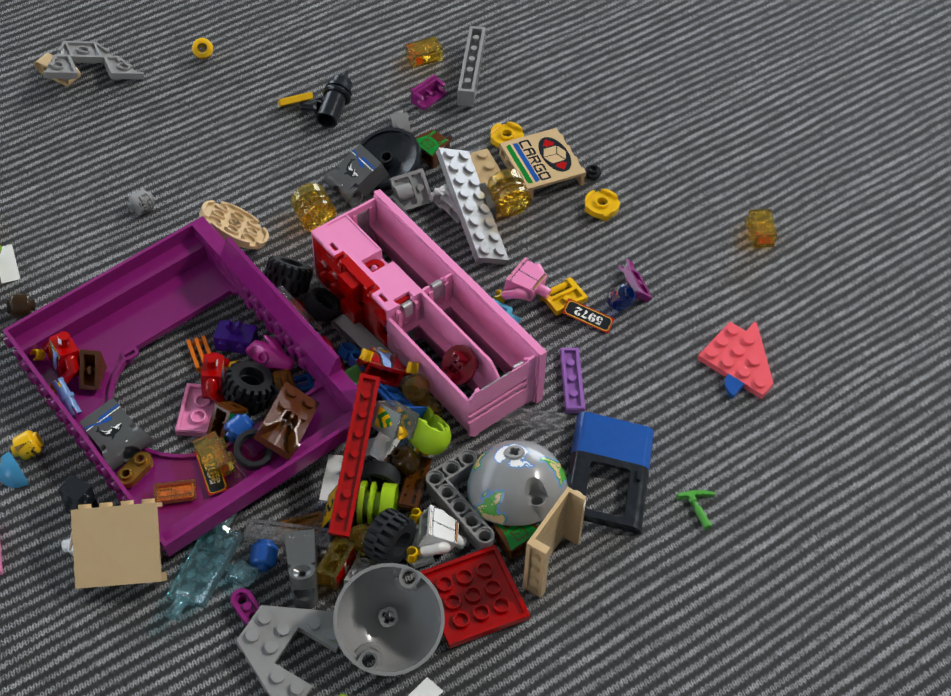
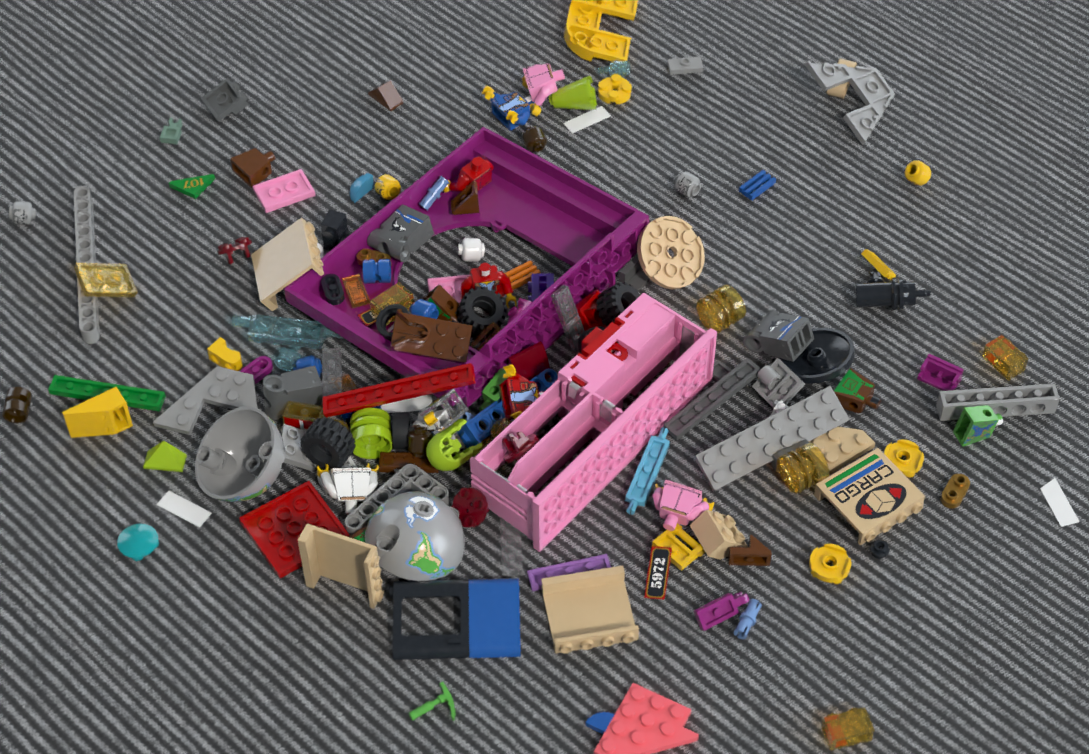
camera: 80 degrees right, 0 degrees up
light grey bracket [389,111,411,133] -> none
clear blue head [607,284,636,311] -> none
none -> yellow leg [207,337,243,371]
none -> dark red plate [217,237,252,264]
none -> black plate [321,274,345,305]
none -> blue wheel [363,259,391,284]
none -> dark red plate [451,488,489,528]
none -> white head [458,238,485,262]
none -> tan panel [541,566,639,654]
none -> tan slope [690,510,748,559]
none -> reddish brown slope [728,534,772,566]
none -> medium blue pin [734,599,762,639]
none -> blue tile [739,170,776,200]
none -> pearl gold plate [941,474,970,509]
none -> bright green torso [953,405,1003,446]
none -> white sticker [1040,478,1079,527]

